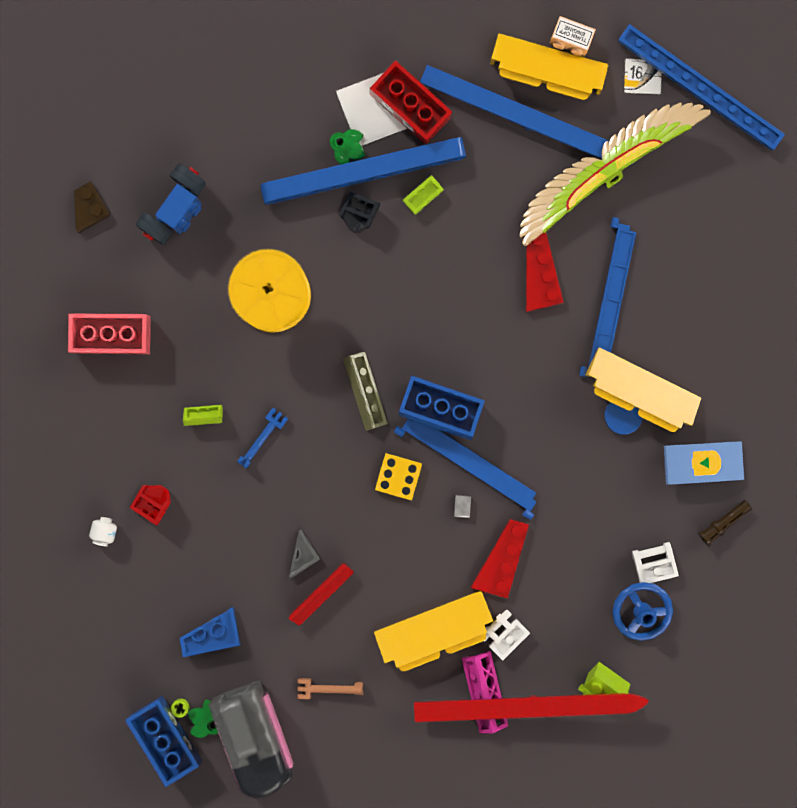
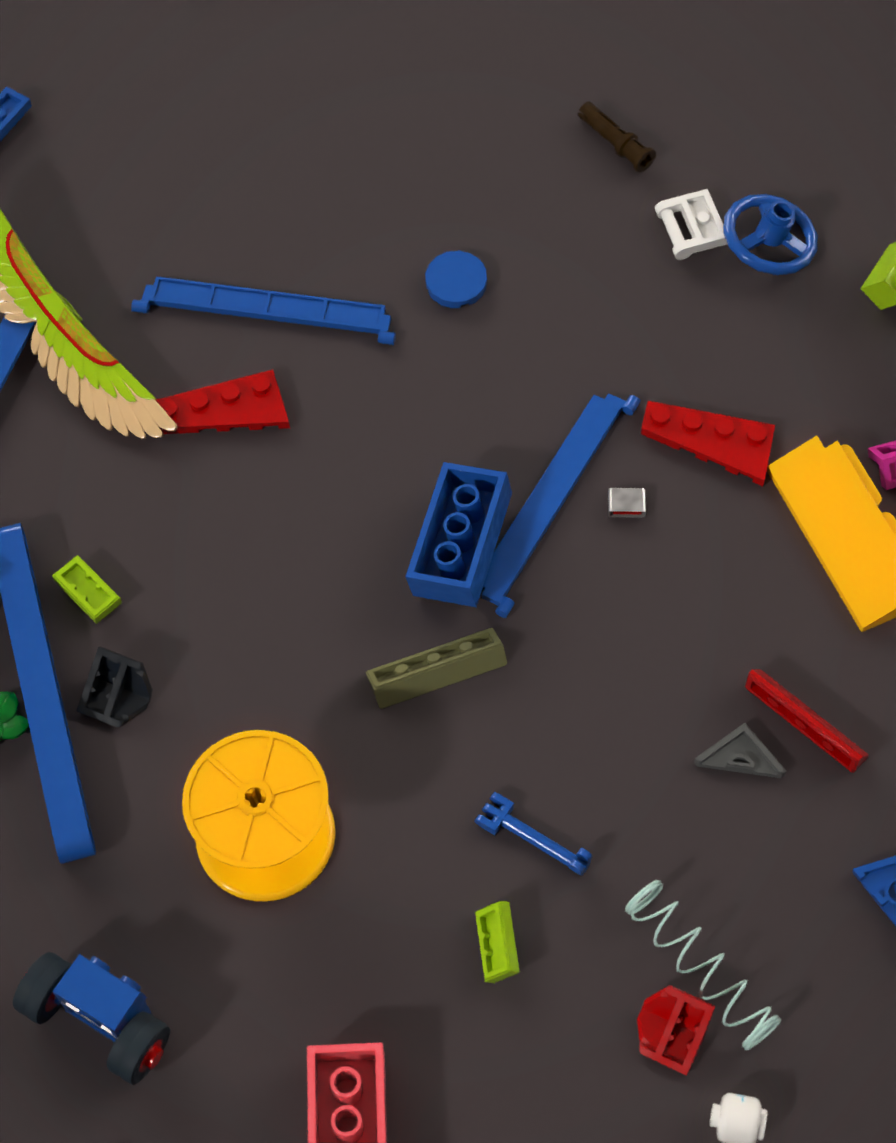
camera: 90 degrees left, 25 degrees down
yellow tile [375,453,422,500] -> none
white plate [484,609,530,660] -> none
yellow slope [585,348,701,432] -> none
medium blue slope [664,441,744,484] -> none
none -> light aqua piece [625,880,781,1050]

